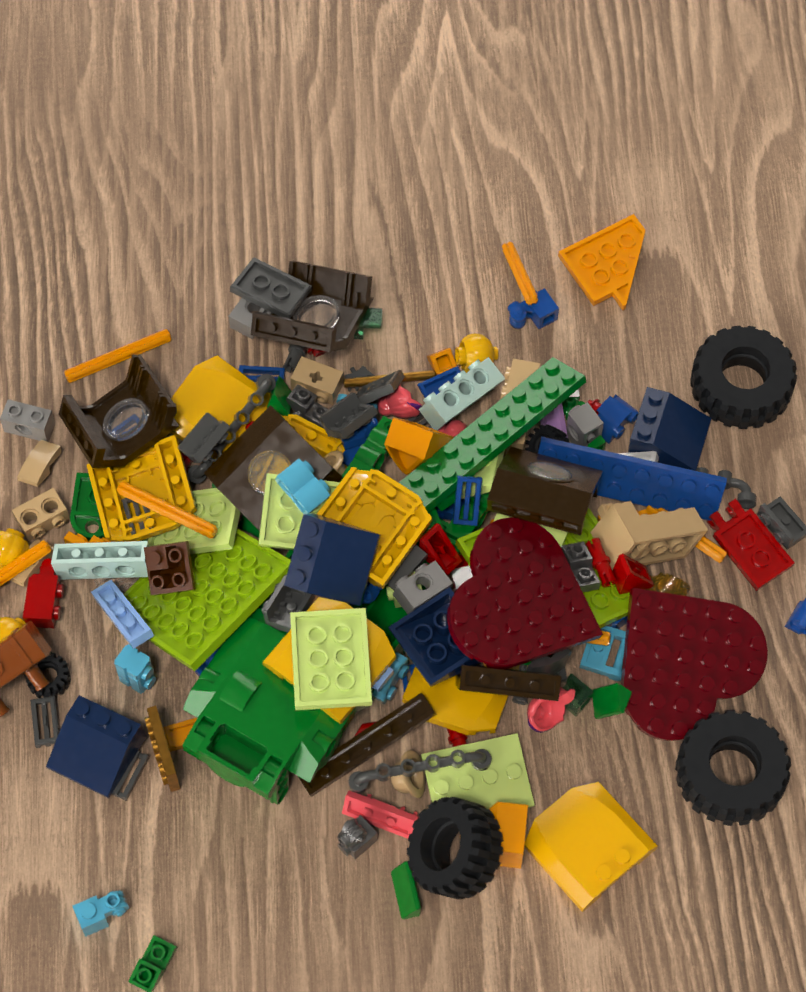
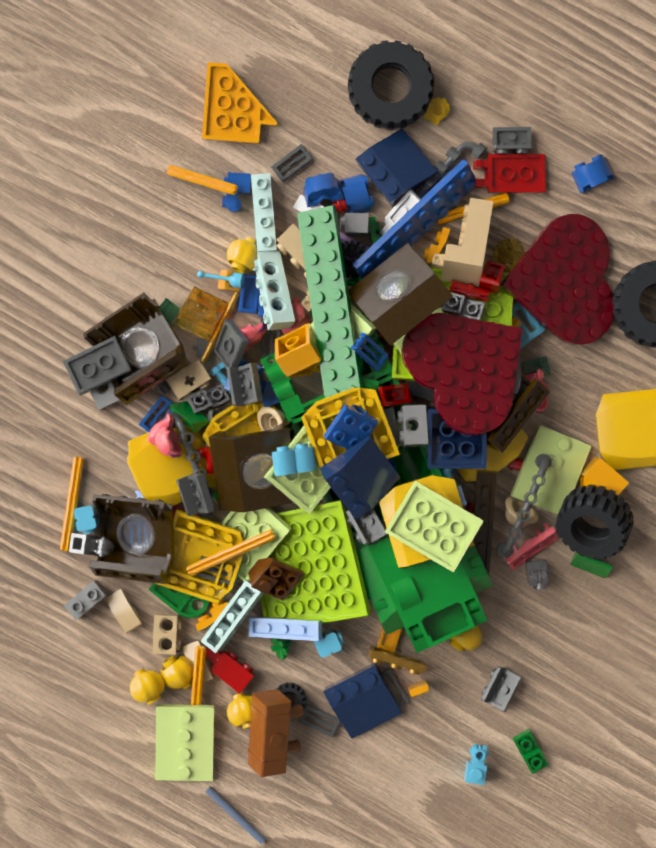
camera: 55 degrees left, 25 degrees up
green slope [592,683,632,719] -> none
none -> flat silver brick [69,533,114,557]
none -> medium azure brick [73,505,100,535]
none -> coral hair [148,413,182,458]
none -> clear yellow slope [175,286,228,341]
none -> medium azure hinge [197,271,244,289]
none -> light aqua brick [251,173,277,252]
none -> dark grey tile [271,144,313,183]
none -> green plant [271,638,292,660]
none -> blue cylinder [303,173,344,208]
none -> blue plate [323,404,379,449]
none -> light orange tile [407,679,429,697]
none -> yellow animal [423,97,450,126]
none -> yellow plant [449,625,482,652]
none -> bracket [481,666,523,712]

